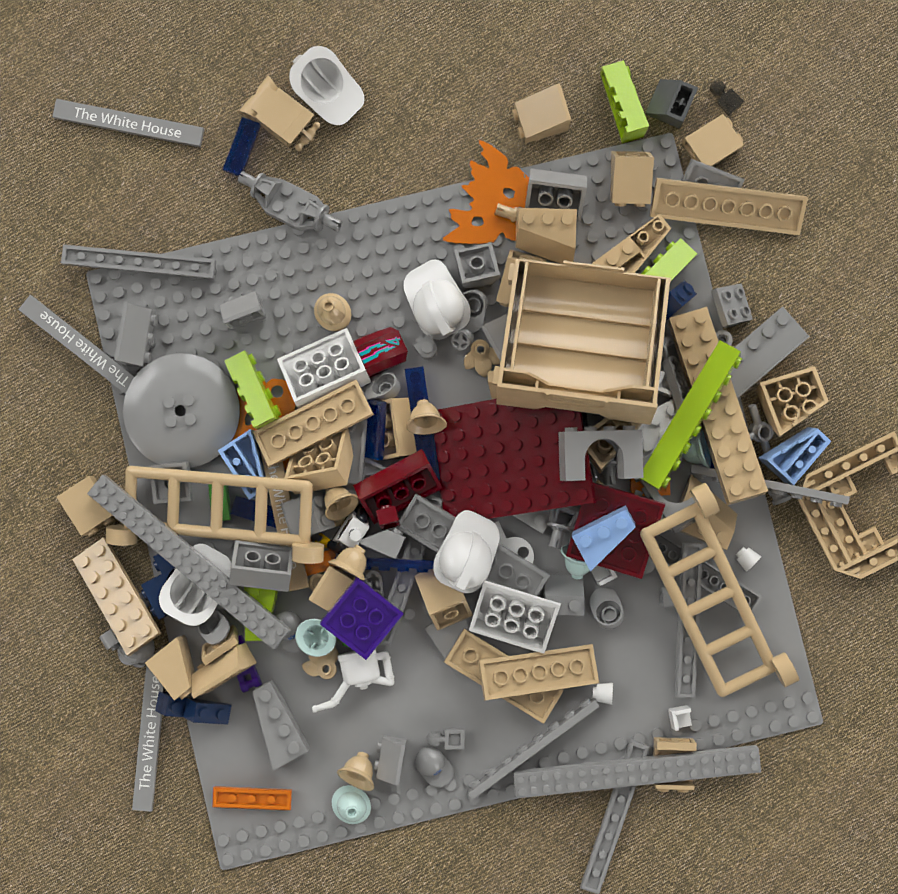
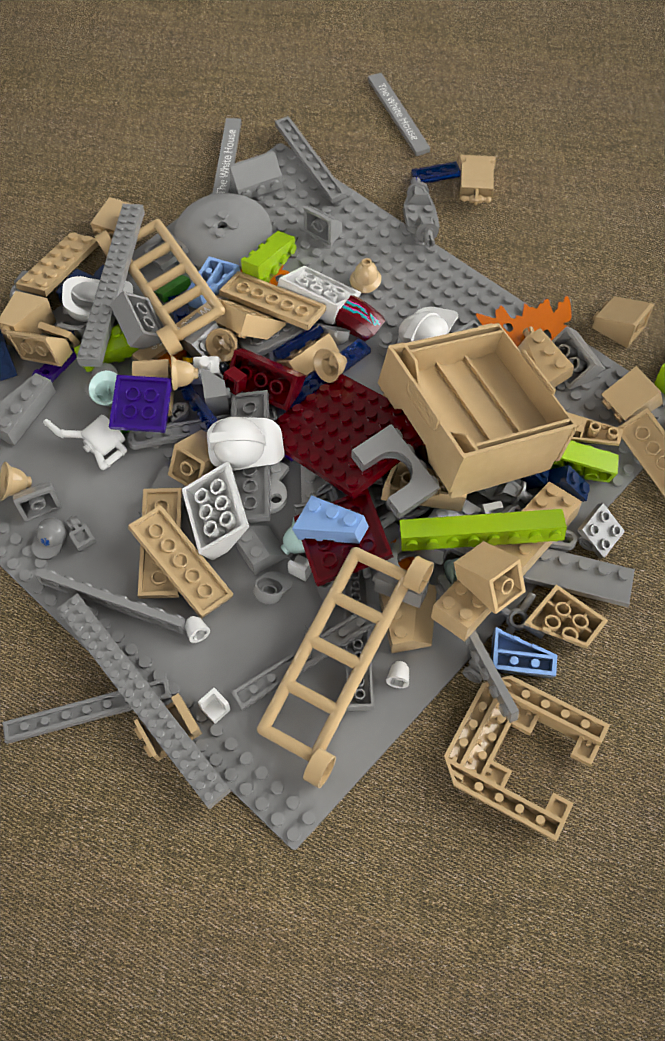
camera: 55 degrees right, 25 degrees down
white piece [289,46,364,125] -> none
tan plate [302,646,339,679] -> none
none -> tan slope [454,541,526,614]

